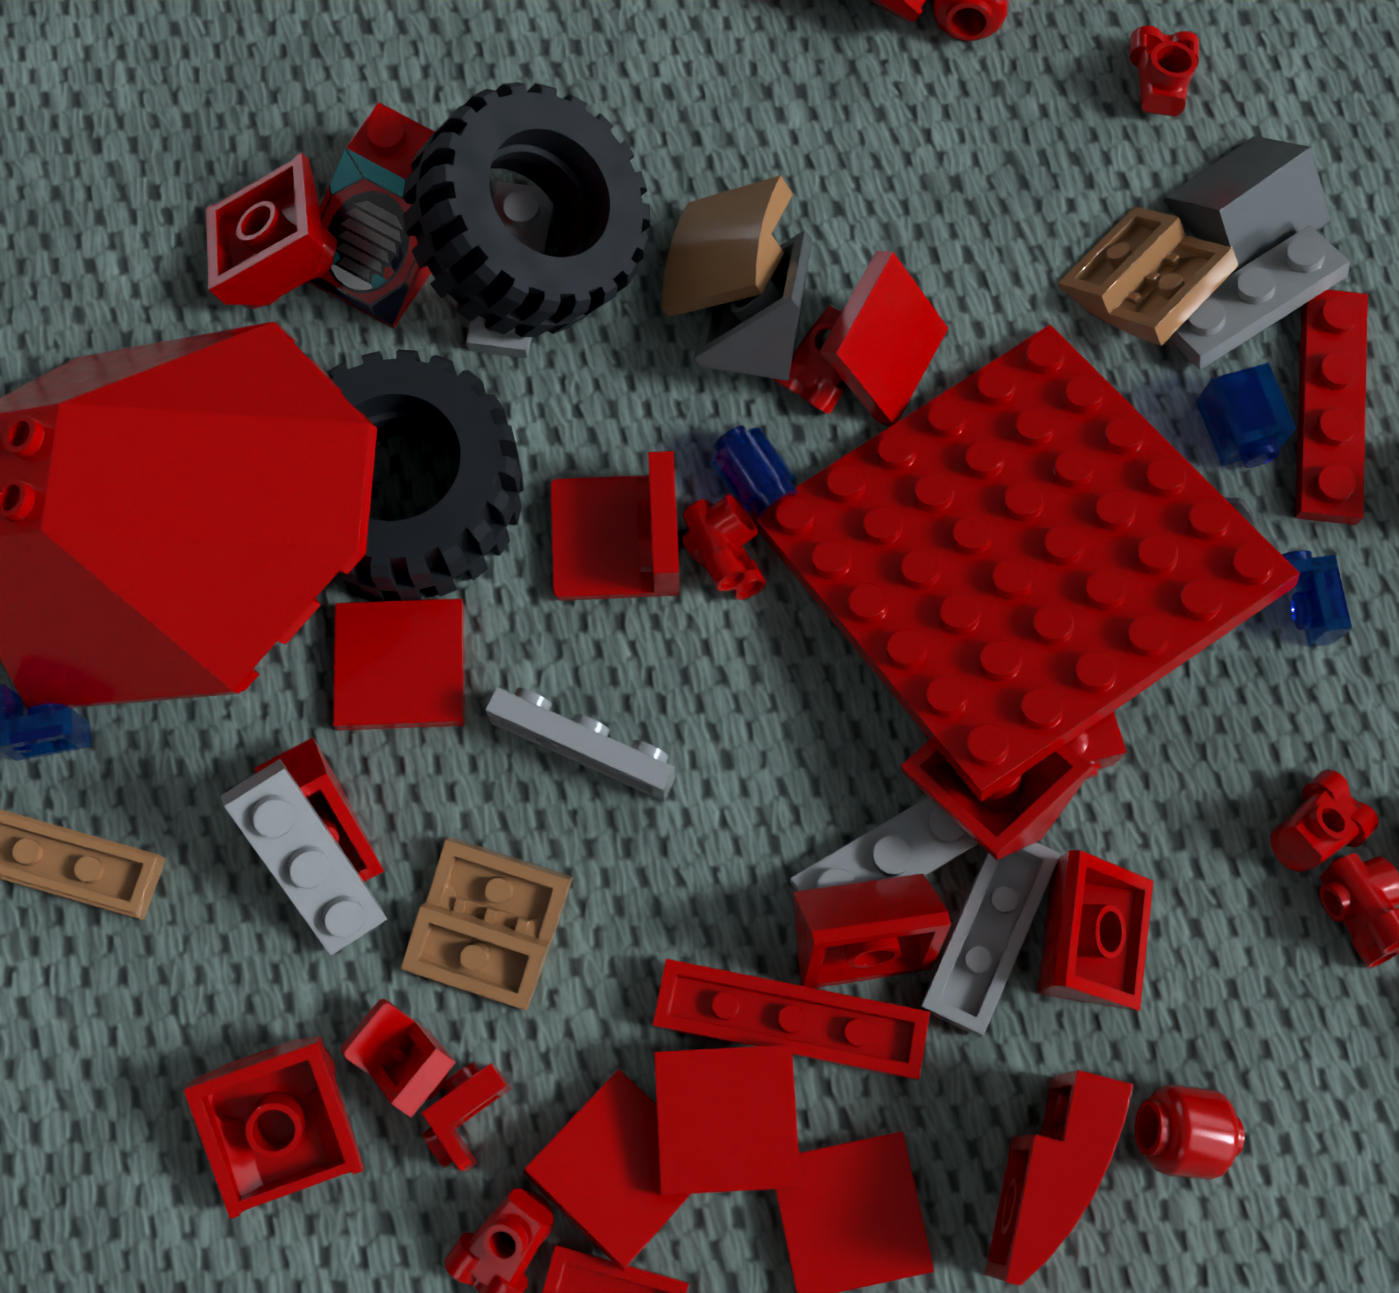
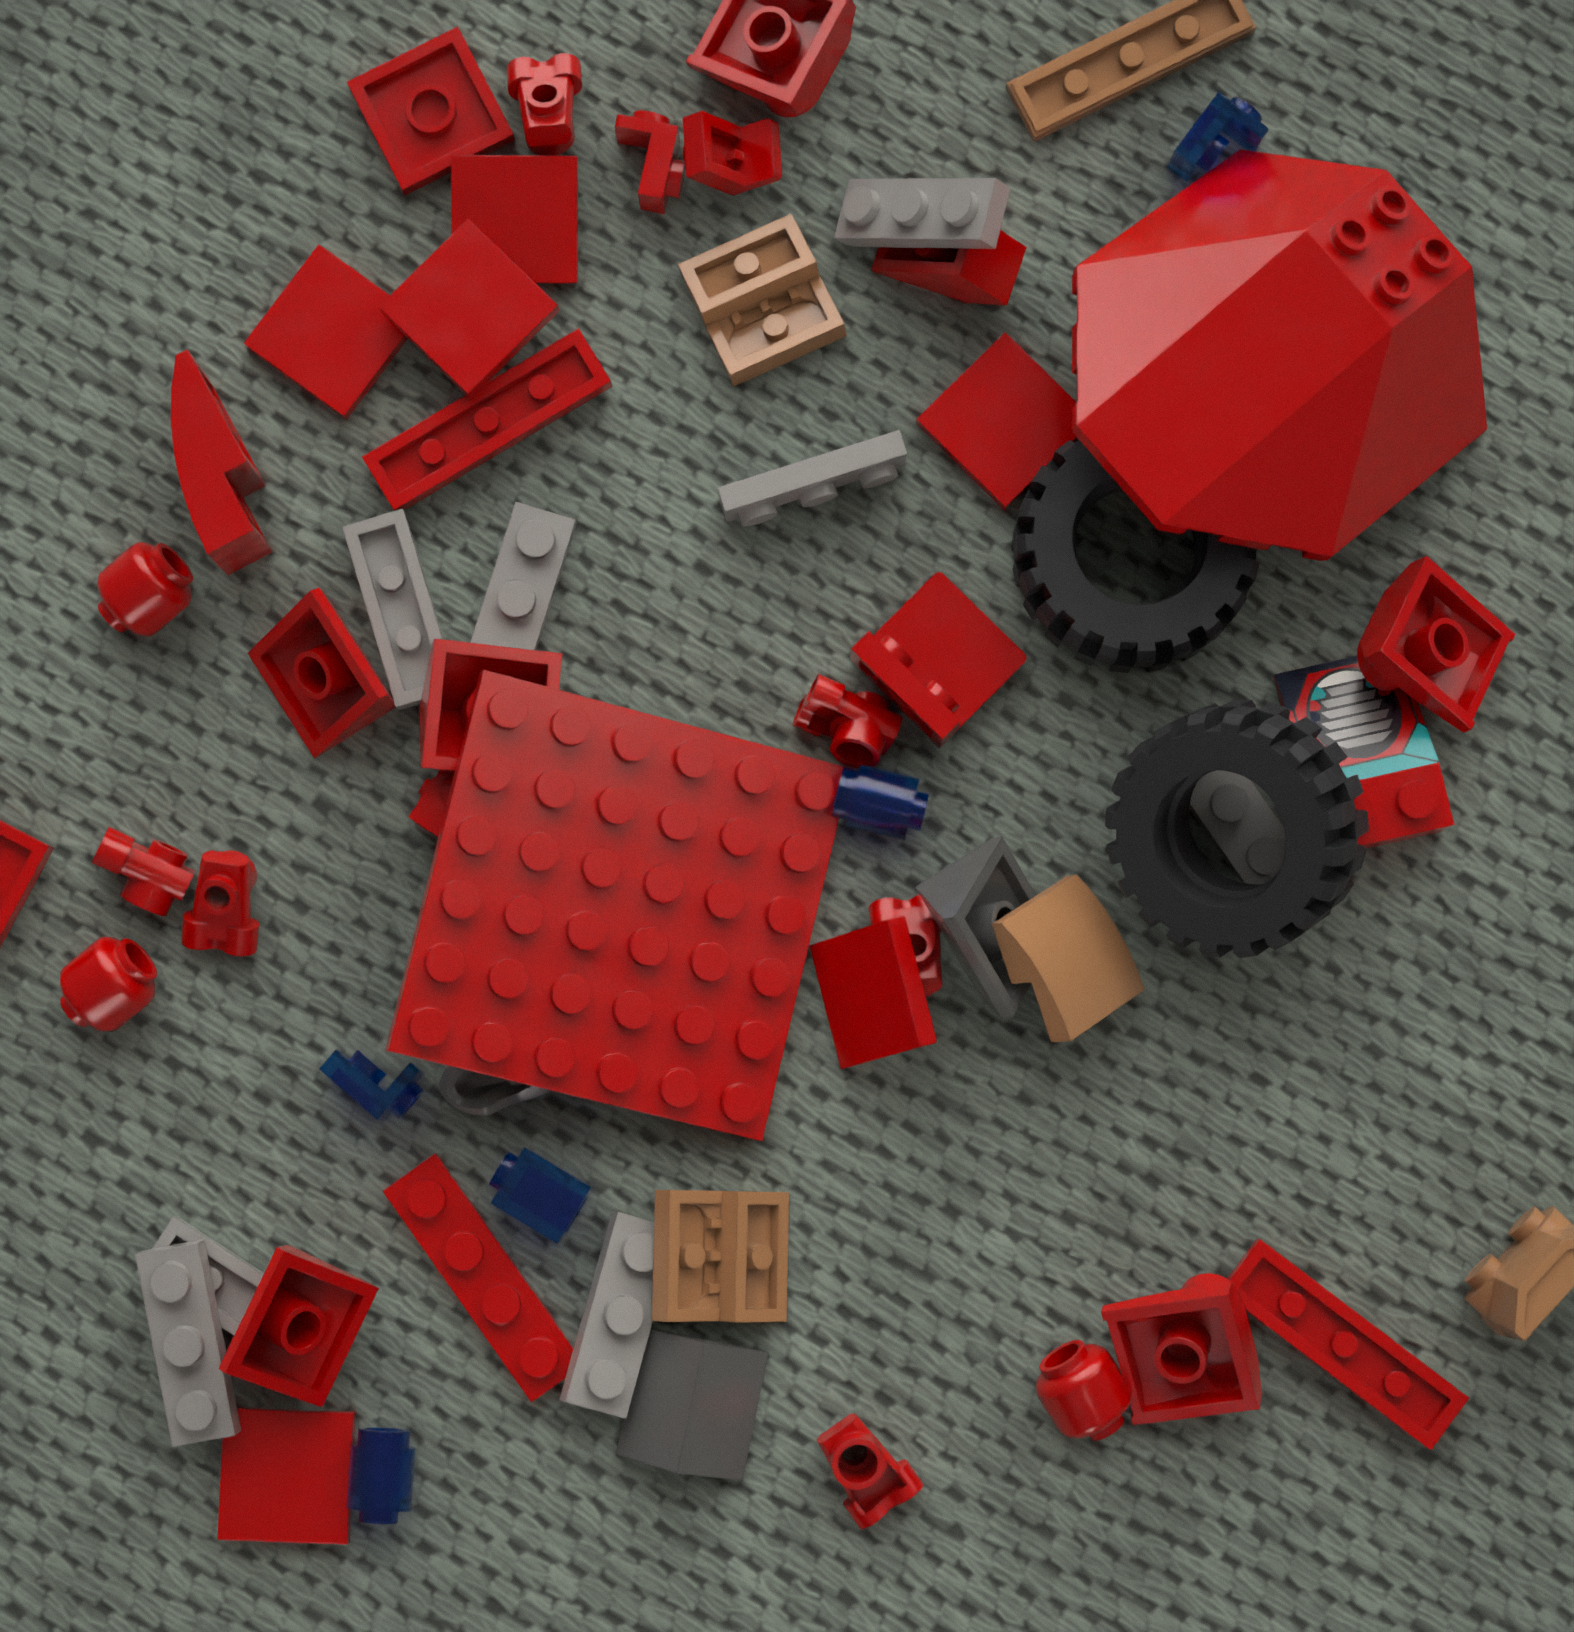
camera: 140 degrees right, 10 degrees up
red slope [793,873,951,988] -> none

